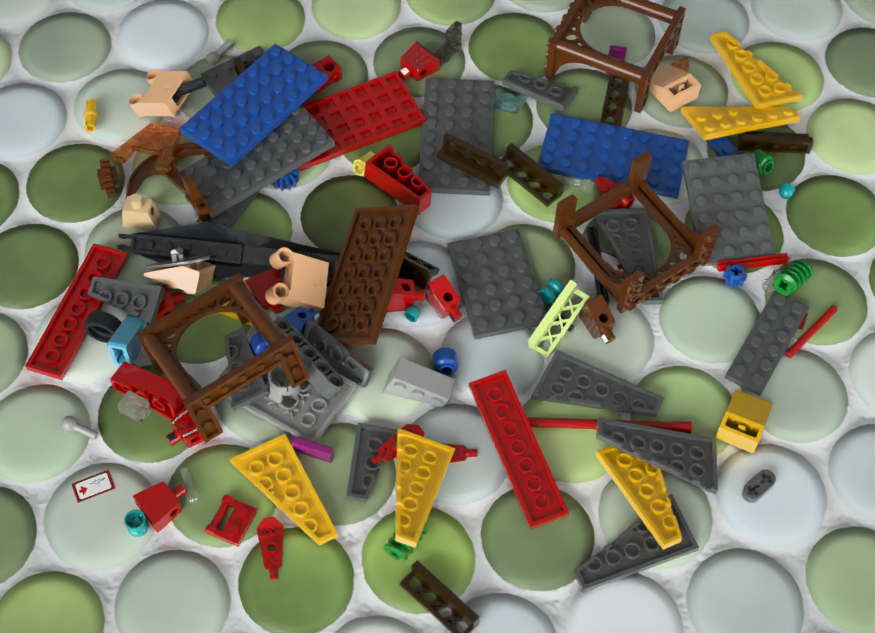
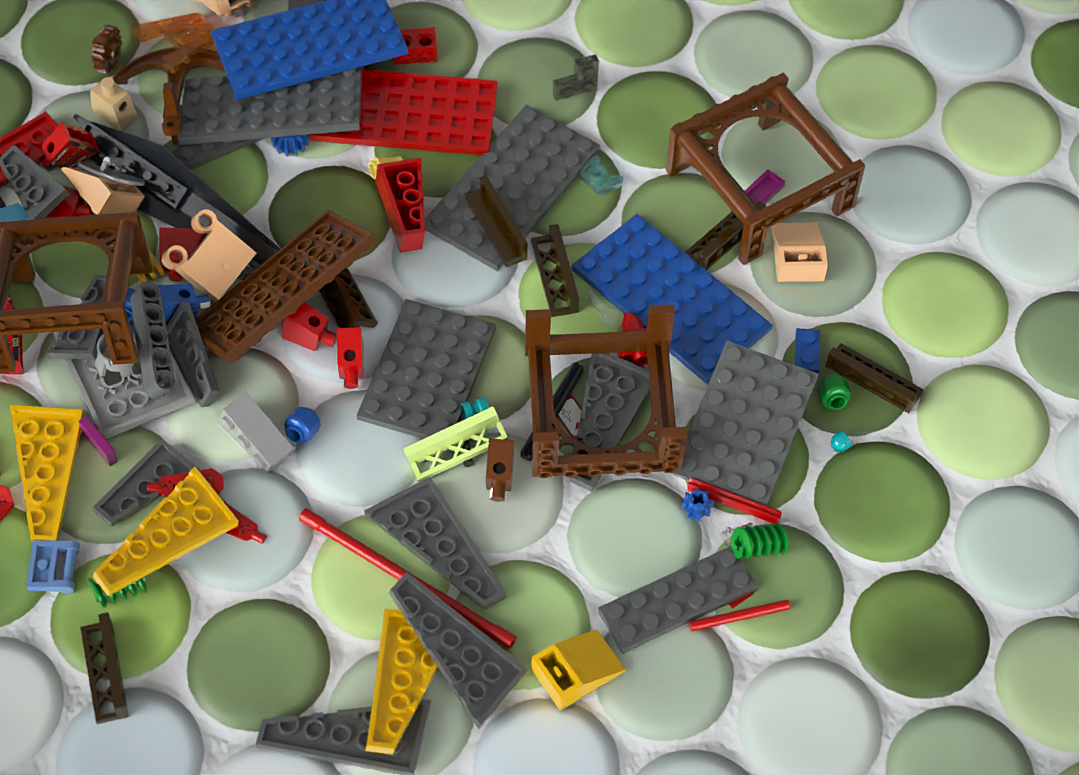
camera: 30 degrees right, 0 degrees up
red torso [398,41,440,81] -> none
teal hinge [403,305,420,322] -> none
red plate [468,370,569,530] -> none
dark grey wing [502,70,579,112] -> none
clear orange tile [672,57,689,72] -> none
yellow wing [681,107,800,141] -> none
yellow wing [710,31,803,110] -> none
dark grey beam [742,470,776,503] -> none
none -> medium blue plate [26,540,80,594]
none -> red torso [41,122,100,171]

